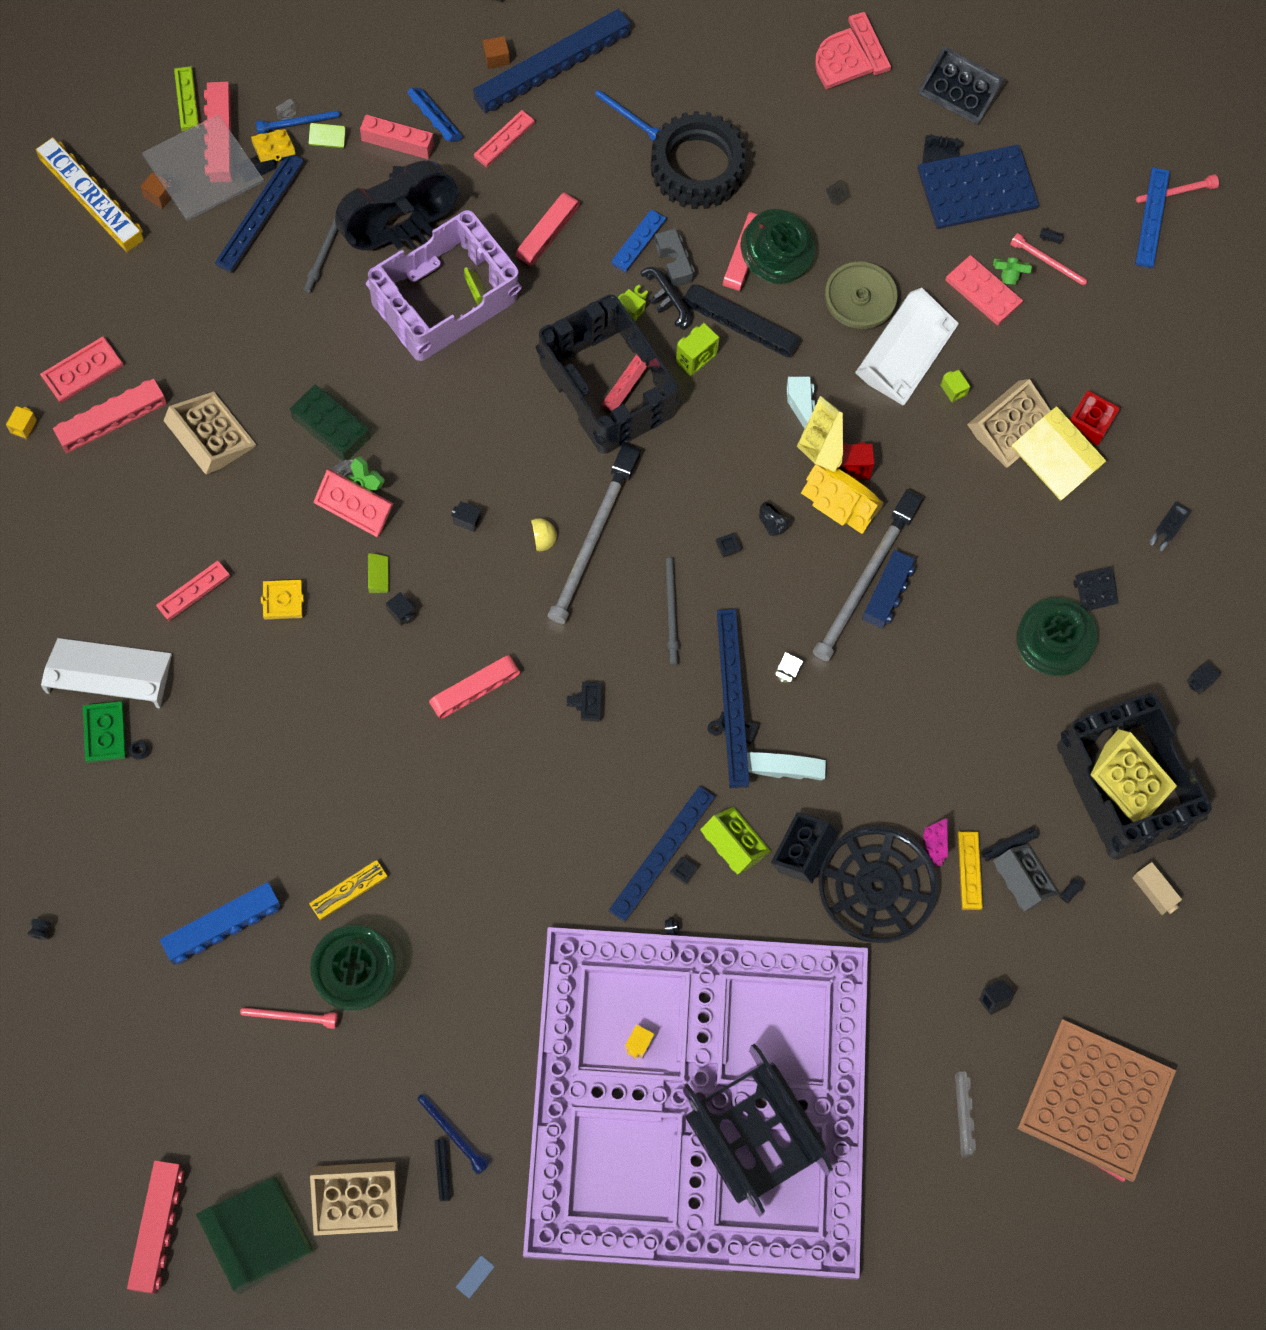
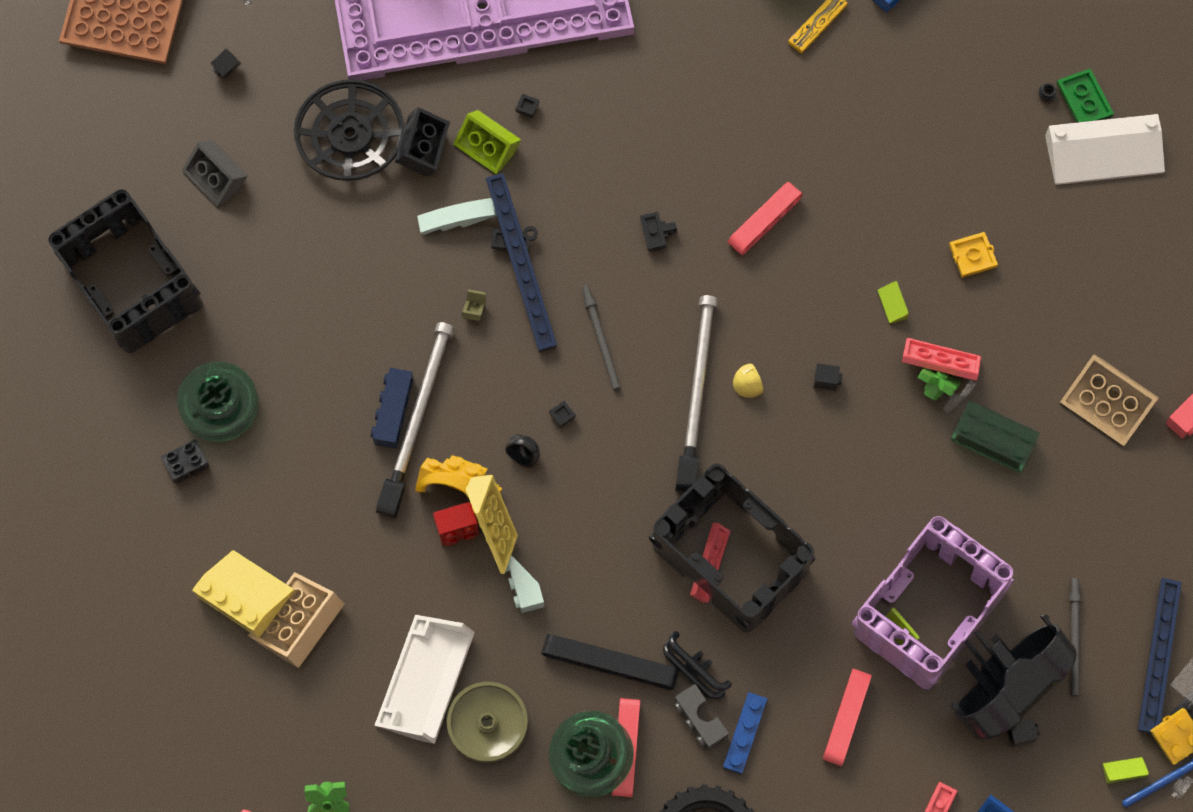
camera: 170 degrees right, 0 degrees up
coral plate [156,561,230,622] -> none
coral brick [360,115,434,159] -> none
black brick [385,592,416,626] -> none
dark blue plate [609,786,715,923] -> none
lime brick [618,285,648,322] -> none
black plate [665,917,679,936] -> none
lime brick [676,323,719,376] -> none
dark pink hinge [923,819,948,866] -> none
lime brick [941,369,970,403] -> none
coral plate [945,255,1023,326] -> none
yellow tile [958,832,983,910] -> none
black pin [981,827,1038,862] -> none
black pin [1059,878,1084,904] -> none
red brick [1070,390,1120,445] -> none
light yellow slope [1091,729,1177,823] -> none
tan brick [1132,862,1182,915] -> none
black hinge [1149,502,1192,551] -> none
black brick [1187,661,1221,695] -> none

